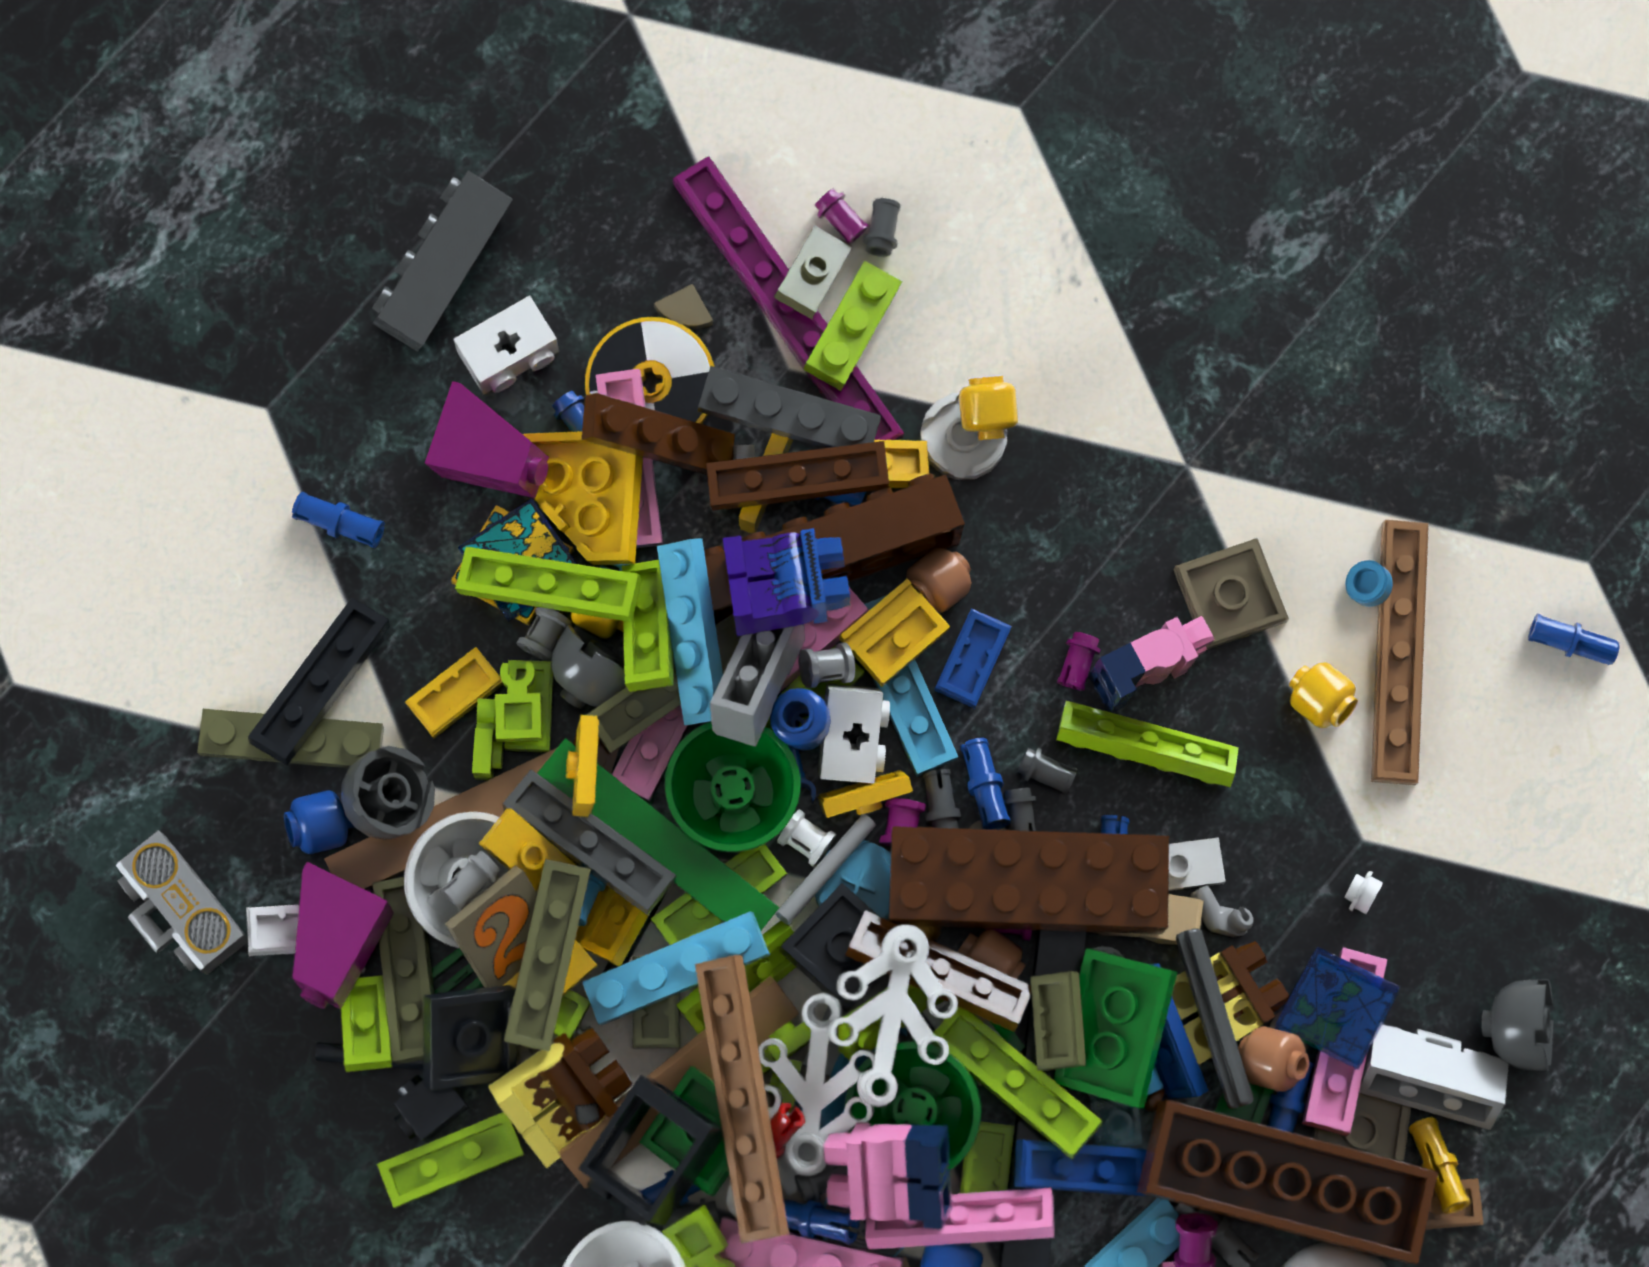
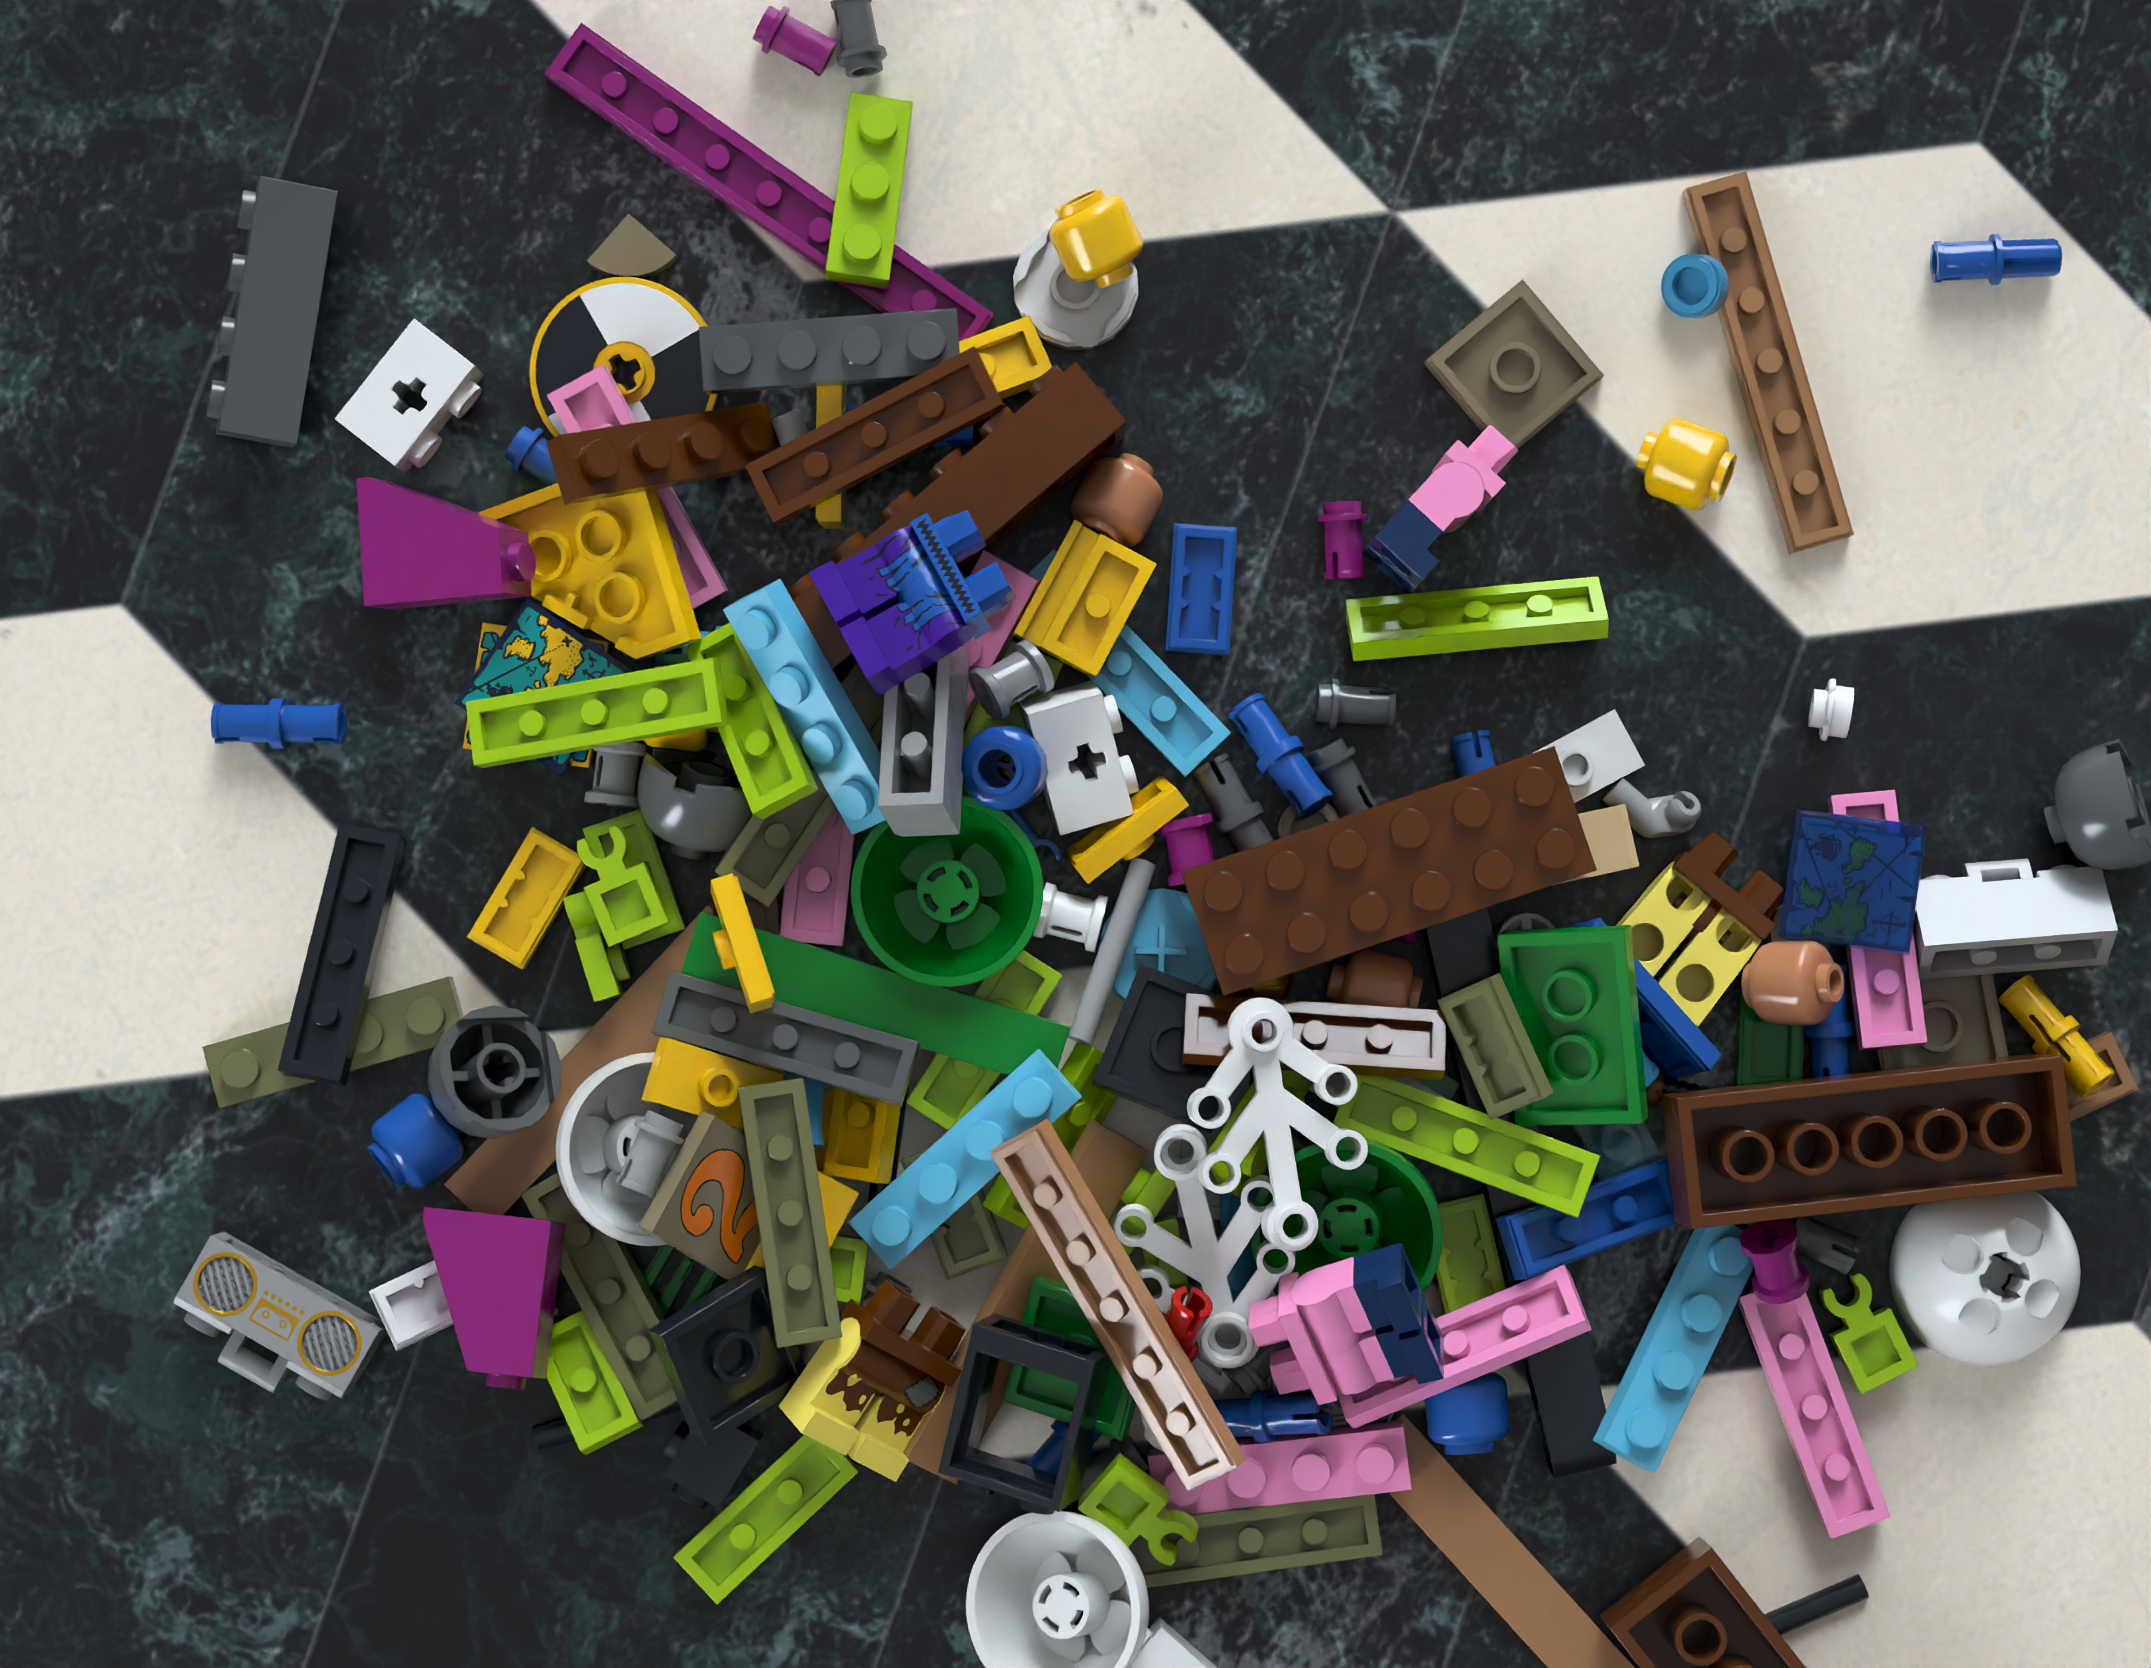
camera: 20 degrees left, 10 degrees up
plate [774,226,852,319] -> none
dark grey axle [1176,928,1253,1109] -> none

